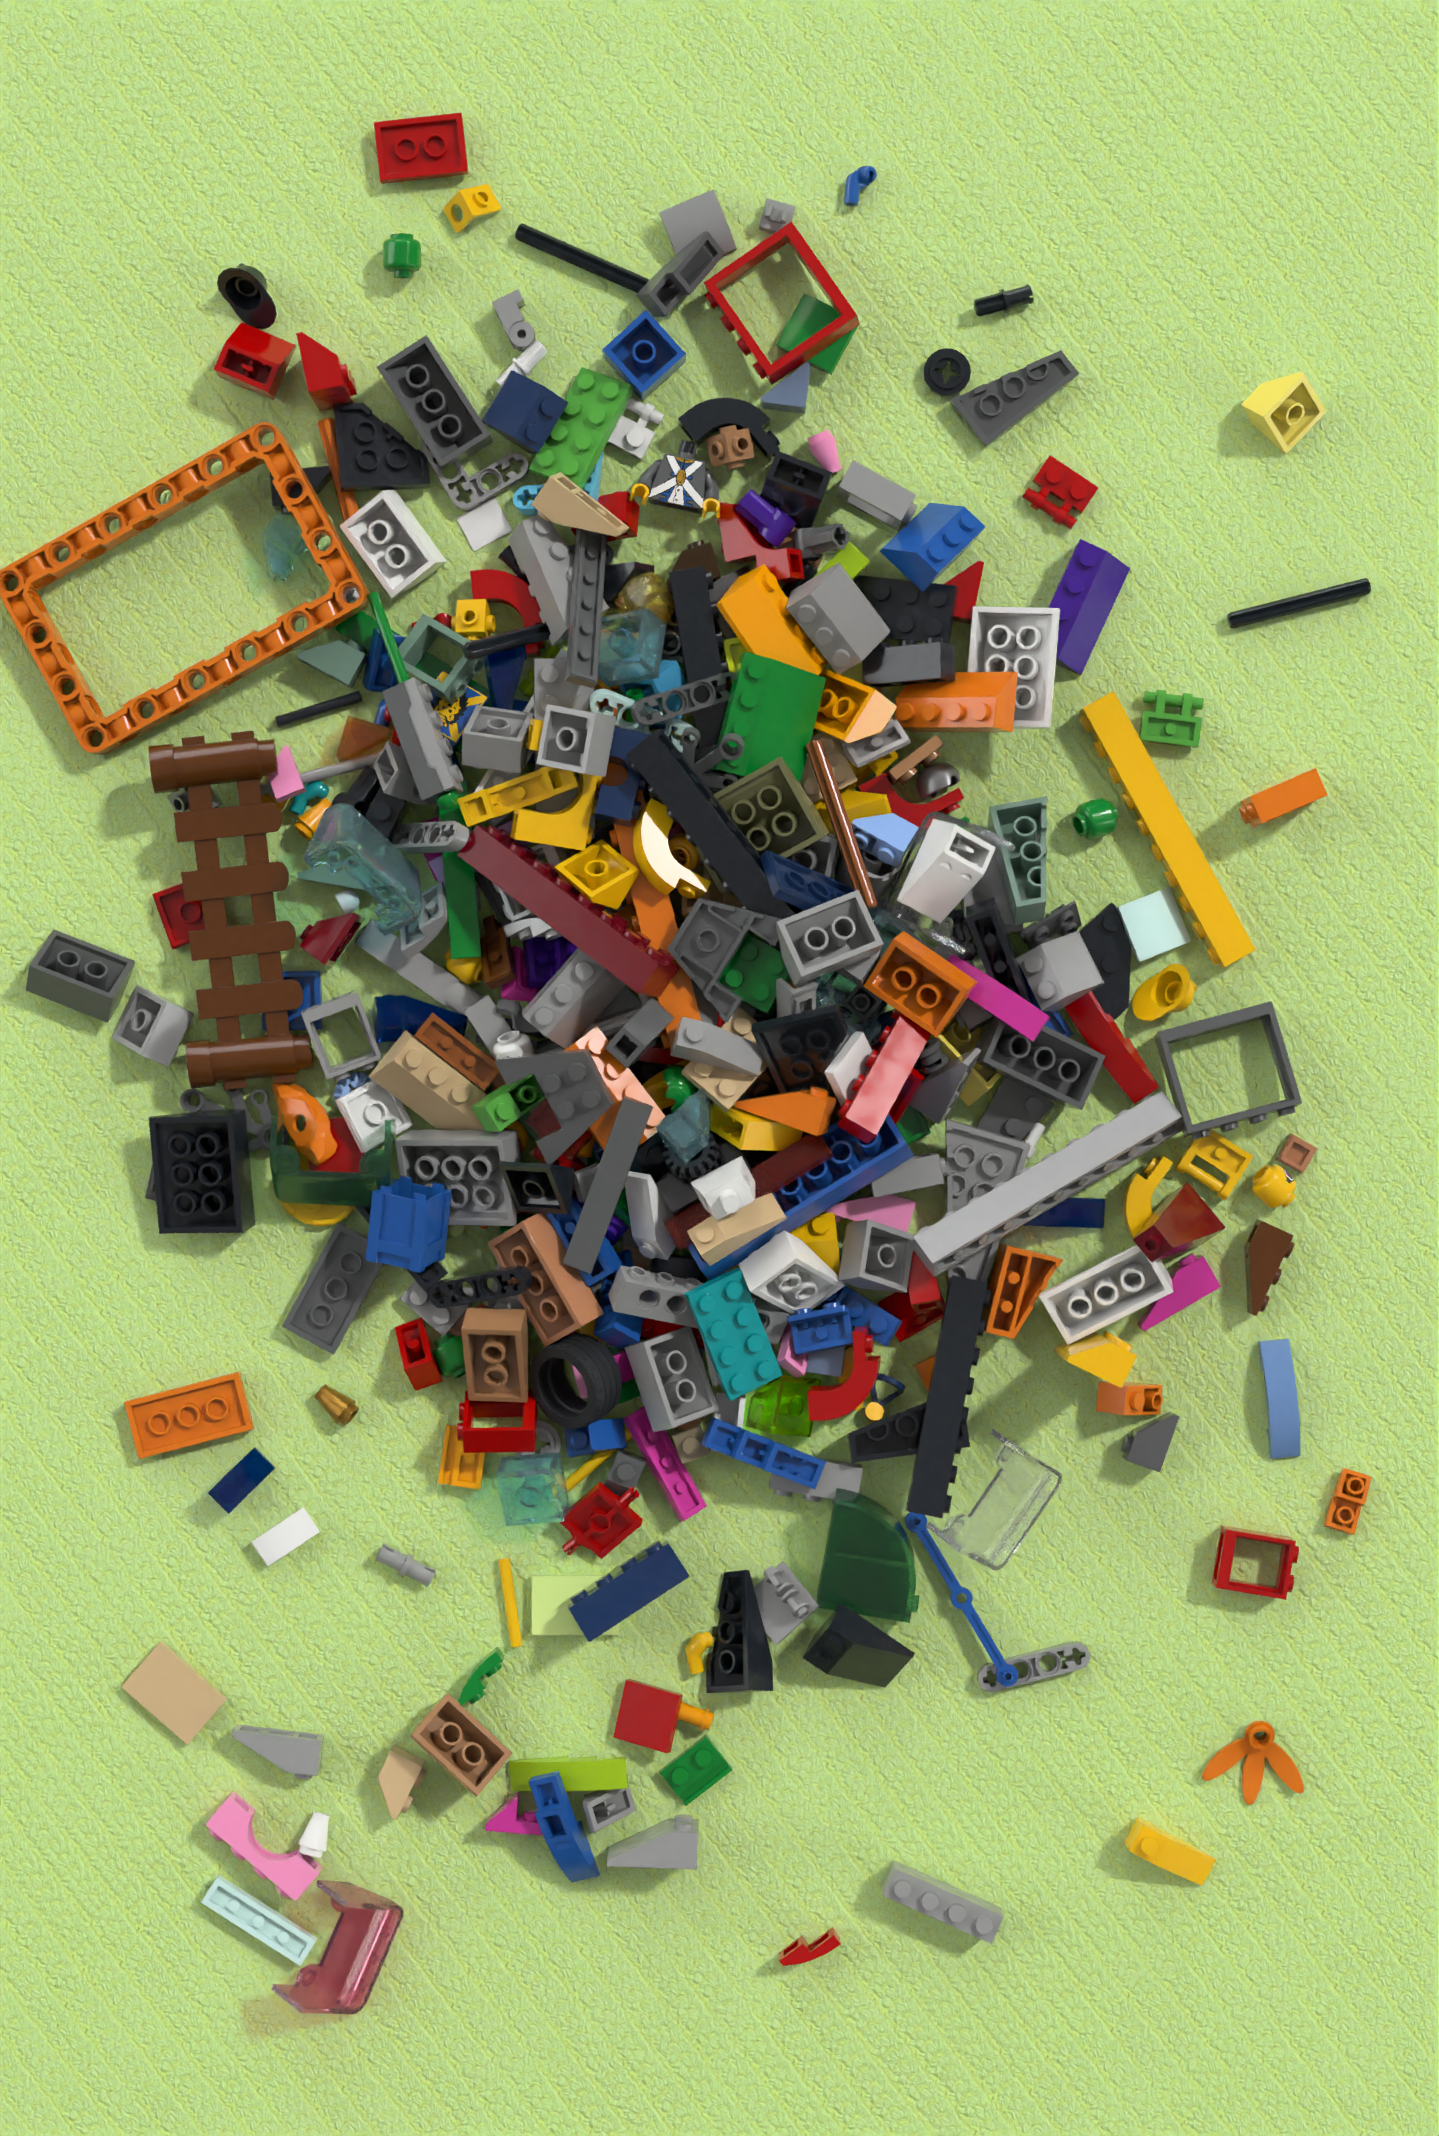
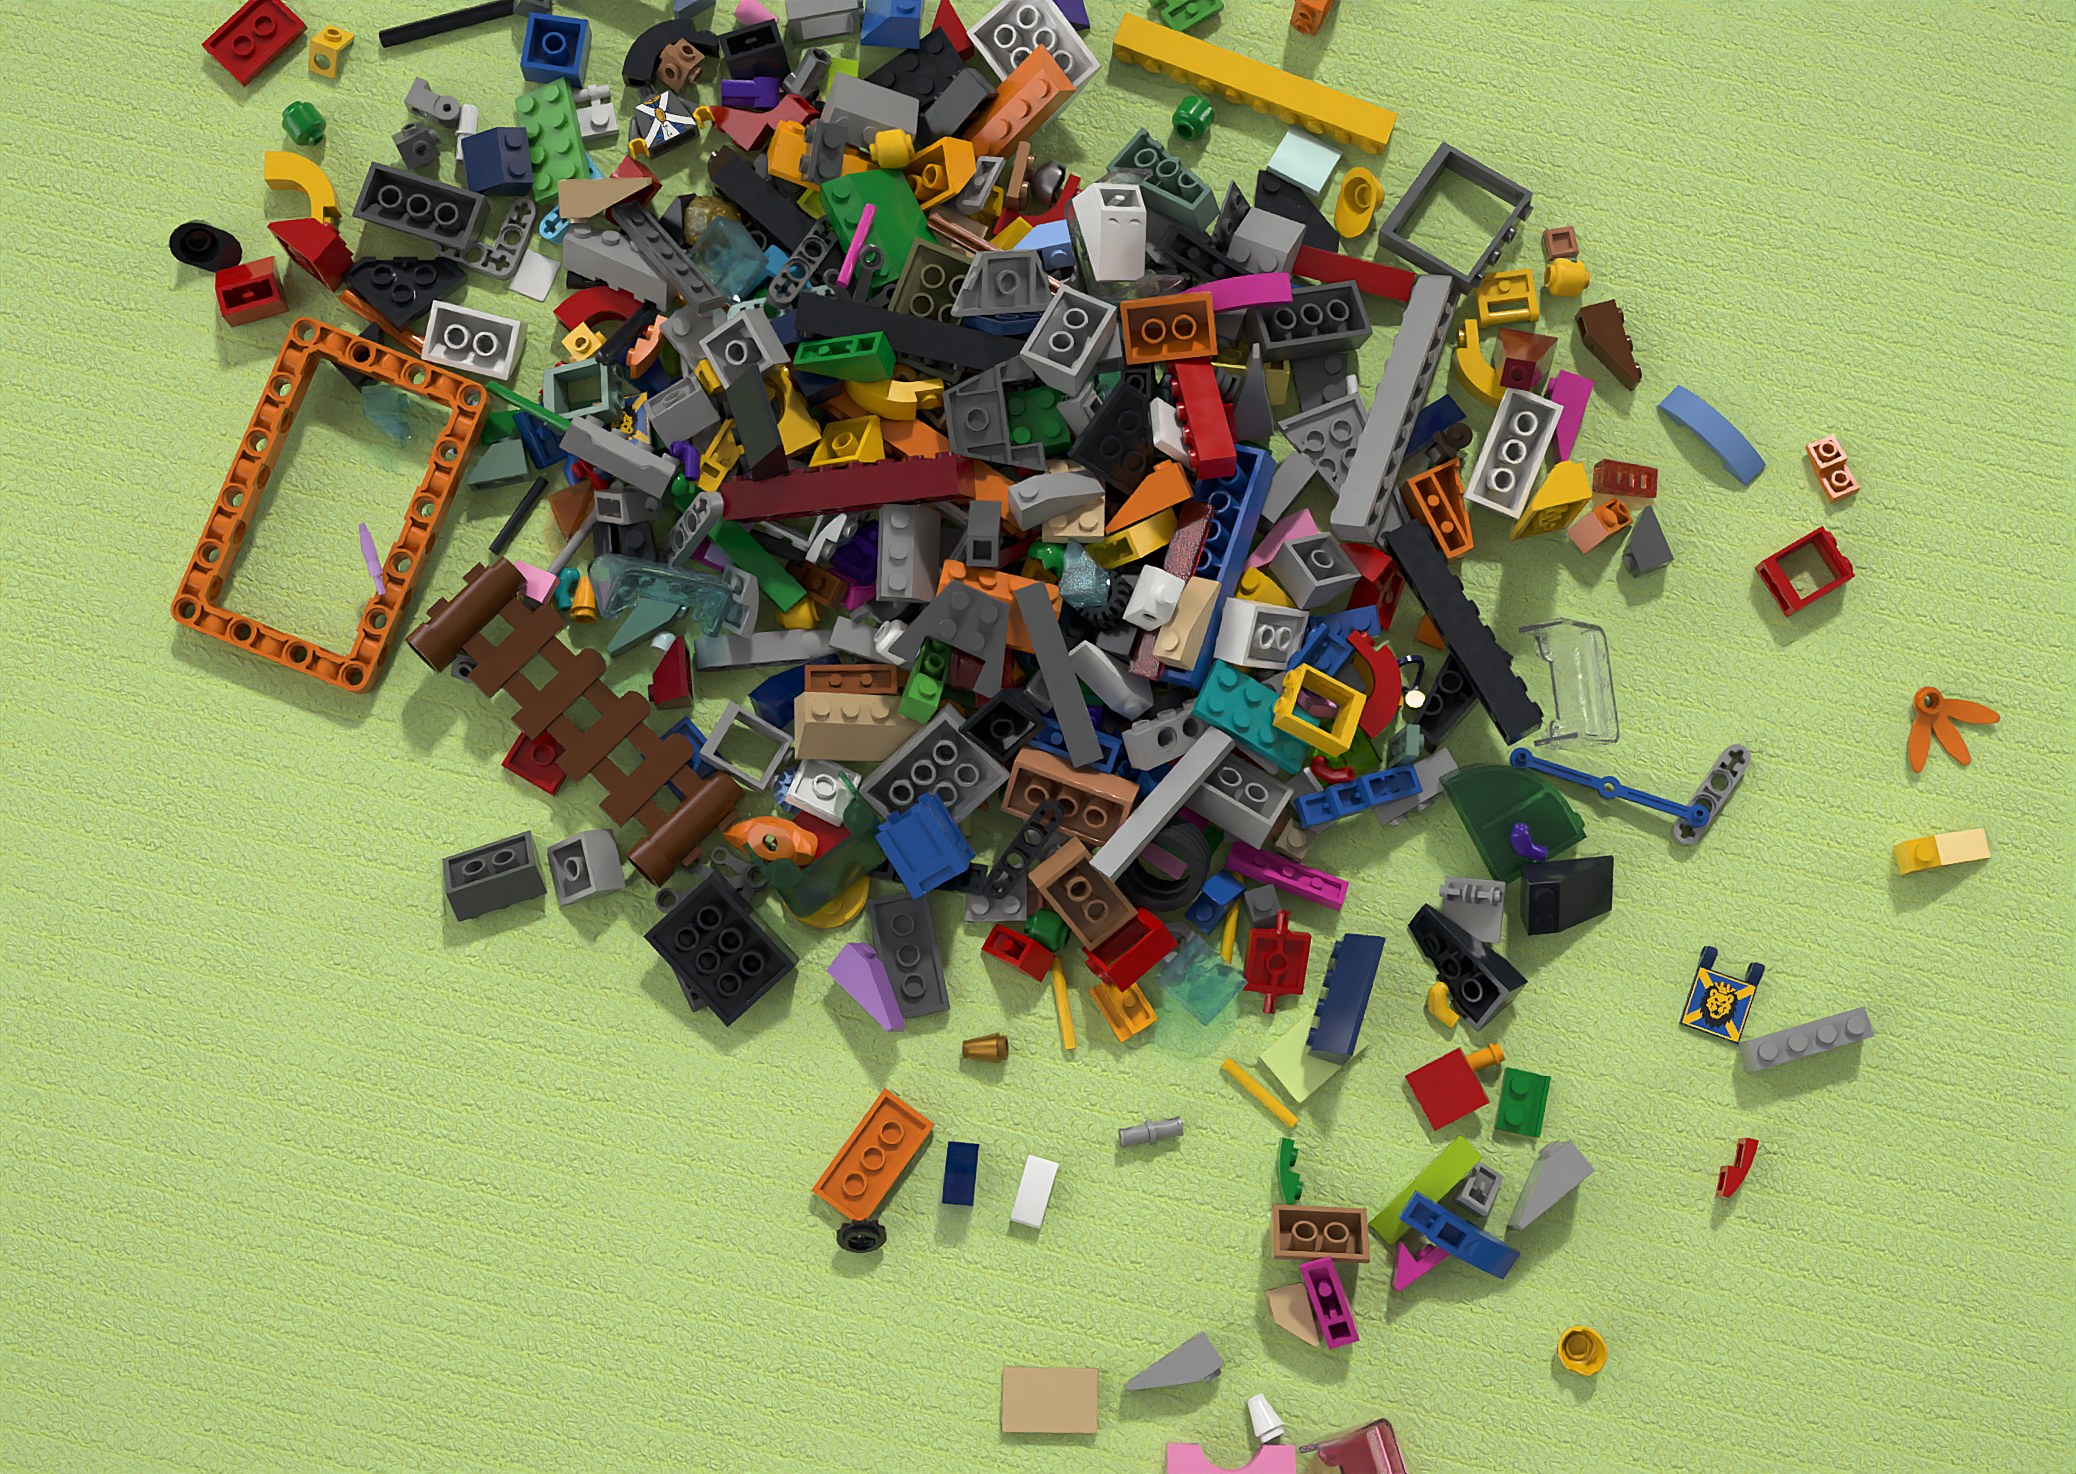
camera: 45 degrees left, 10 degrees down
none -> yellow arch [264,151,342,227]
none -> lavender hand [359,523,386,595]
none -> flat silver brick [391,120,441,171]
none -> orange slope [626,315,668,379]
none -> dark purple arm [669,441,701,481]
none -> black slope [723,364,789,482]
none -> green slope [793,331,897,383]
none -> dark grey bracket [798,118,848,185]
none -> medium lavender slope [826,942,906,1033]
none -> dark pink bar [836,204,877,288]
none -> black gear [836,1218,887,1253]
none -> yellow head [870,128,915,169]
none -> light grey wing [951,249,1053,317]
none -> yellow bar [1050,957,1077,1050]
none -> light grey tile [1089,725,1236,883]
none -> yellow window [1272,663,1367,757]
none -> dark pink slope [1300,1256,1360,1350]
none -> red arm [1310,756,1355,785]
none -> sand green plate [1387,724,1424,769]
none -> dark brown hips [1425,423,1473,466]
none -> dark purple arm [1510,822,1547,862]
none -> yellow hair [1557,1325,1608,1376]
none -> clear red slope [1592,458,1658,499]
none -> flag [1679,946,1765,1044]

